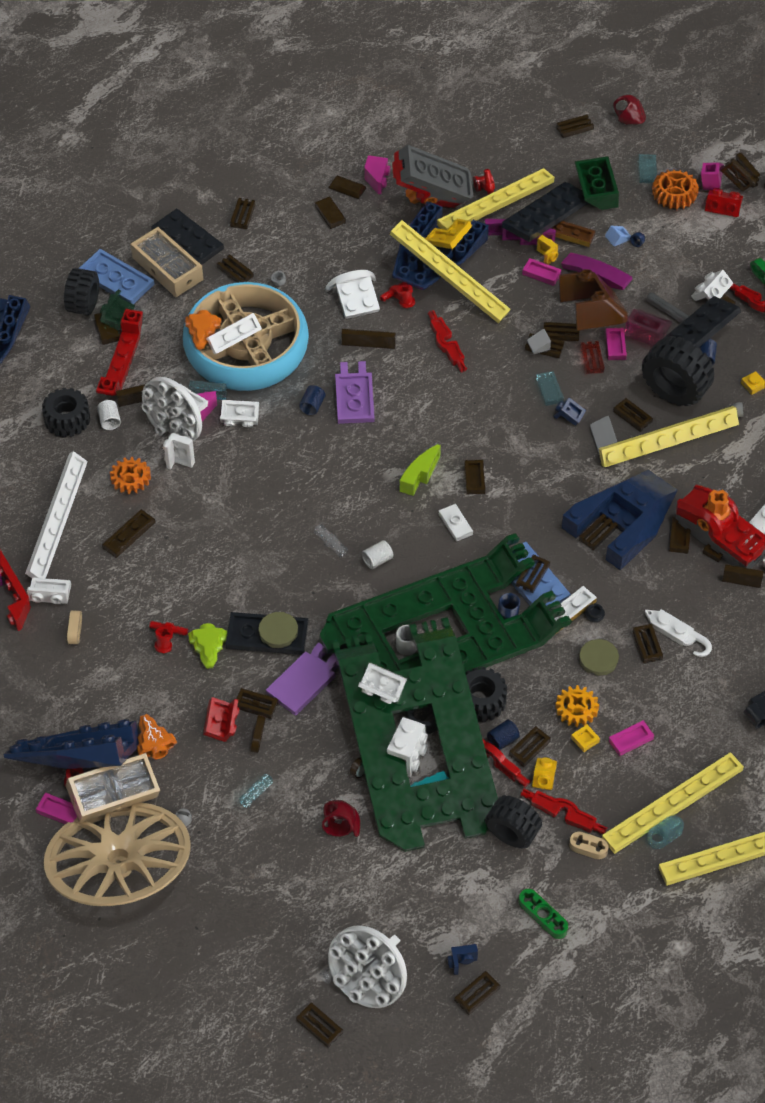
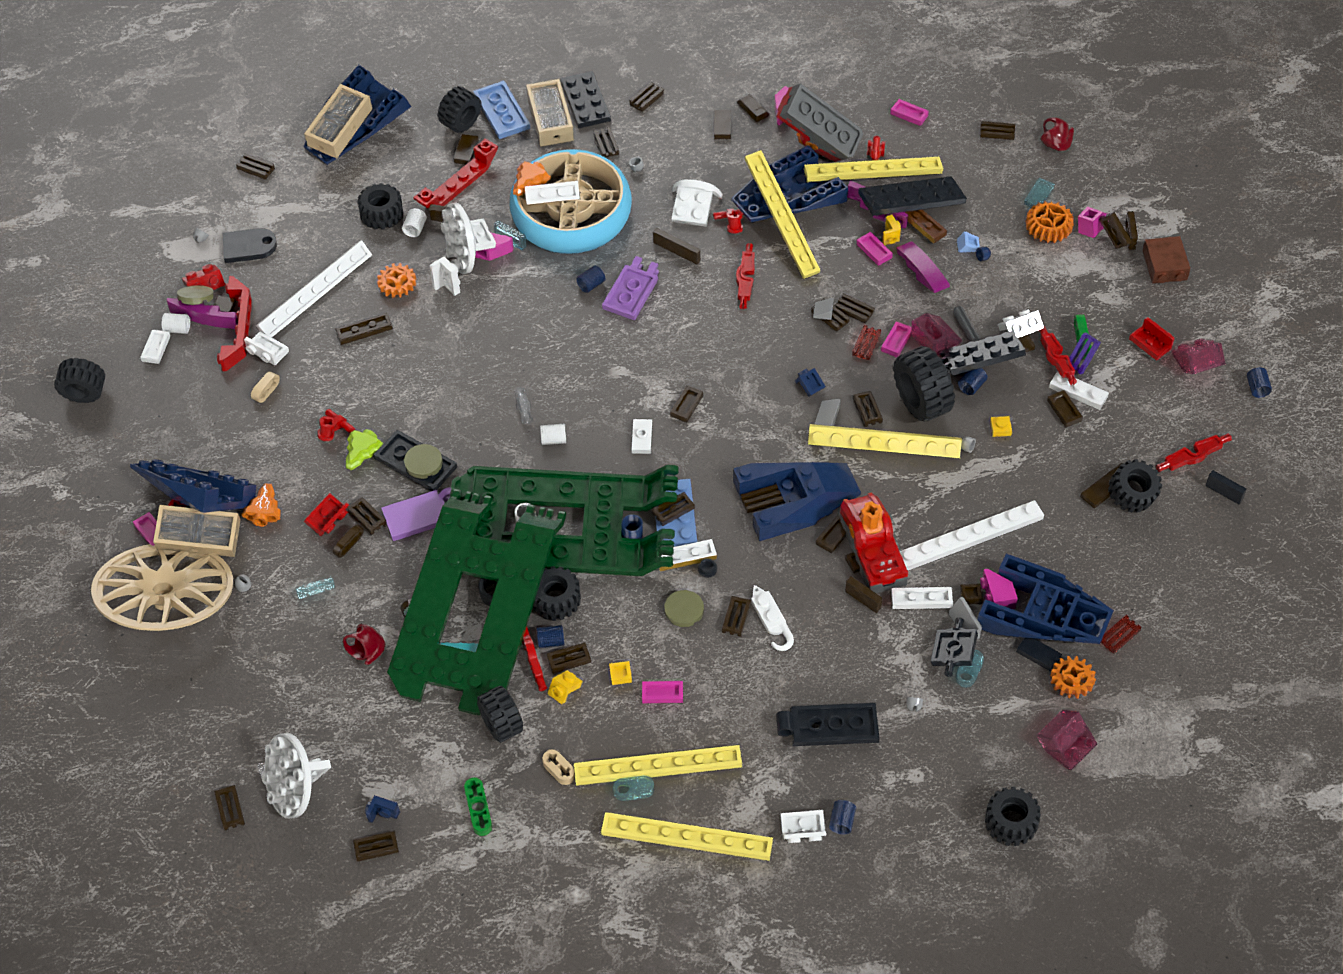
camera: 30 degrees right, 0 degrees up
clear green bracket [100,289,135,331] -> none
white bracket [220,400,259,427] -> none
white bracket [358,663,407,704] -> none
white bracket [387,717,428,777] -> none
lime slope [400,444,441,496] -> none
yellow plate [425,219,472,249] -> none
red piece [520,788,608,834] -> none
clear light blue tile [536,371,564,406] -> none
light orange gear [555,685,599,727] -> none
reddish brown windscreen [559,269,628,331] -> none
dark green slope [575,156,619,210] -> none
red bracket [705,188,743,217] -> none
none -> dark pink tile [890,99,929,126]

